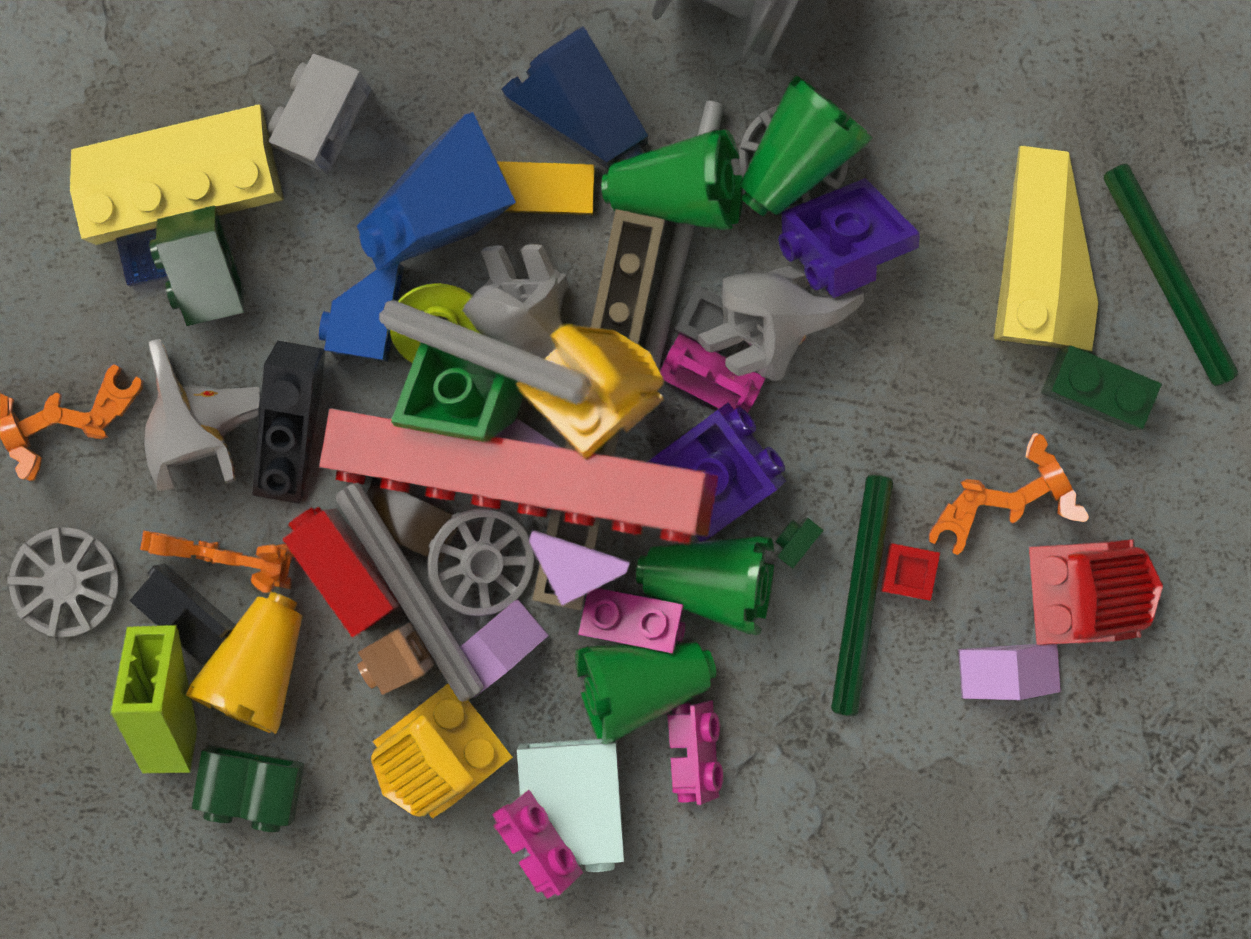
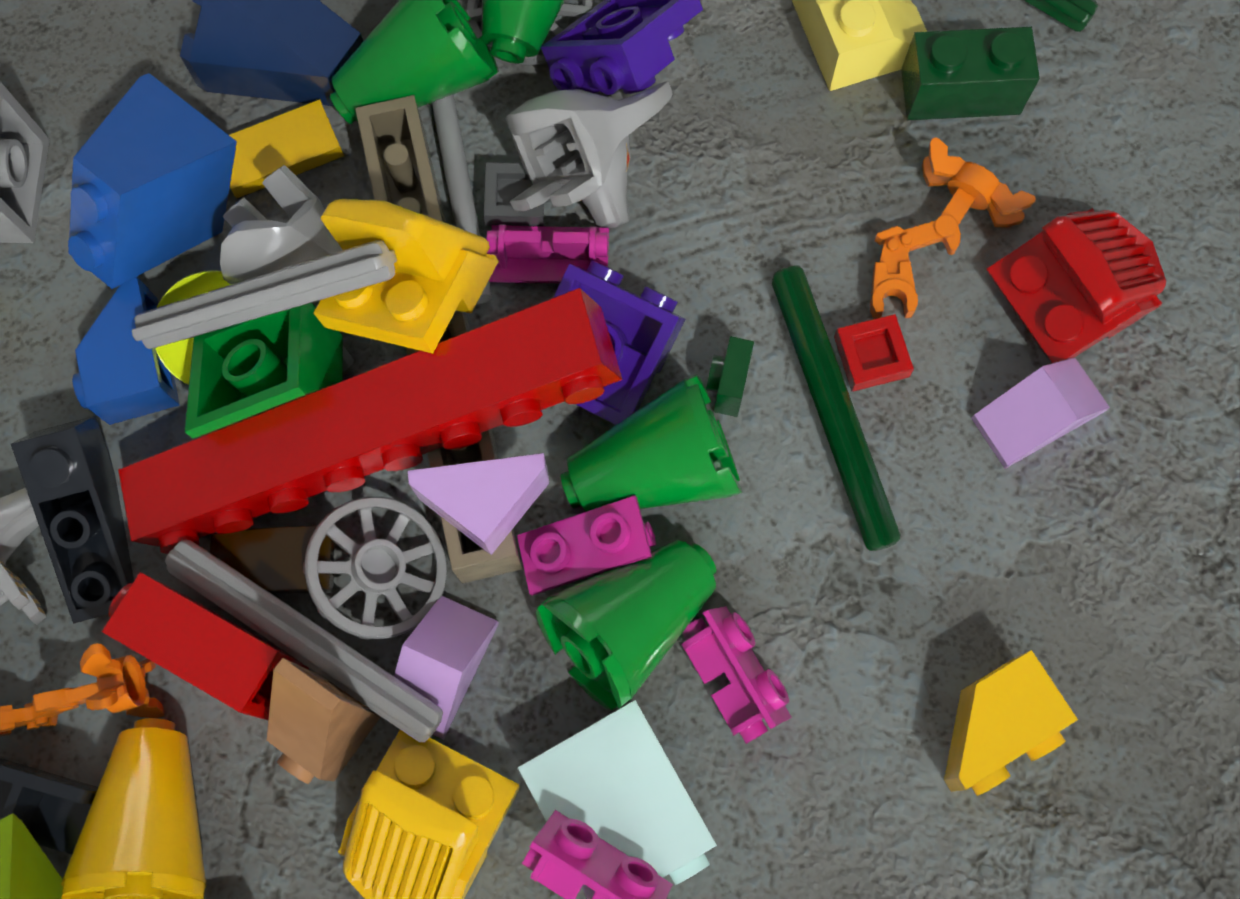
camera: 20 degrees left, 15 degrees down
none -> yellow slope [944,650,1078,796]

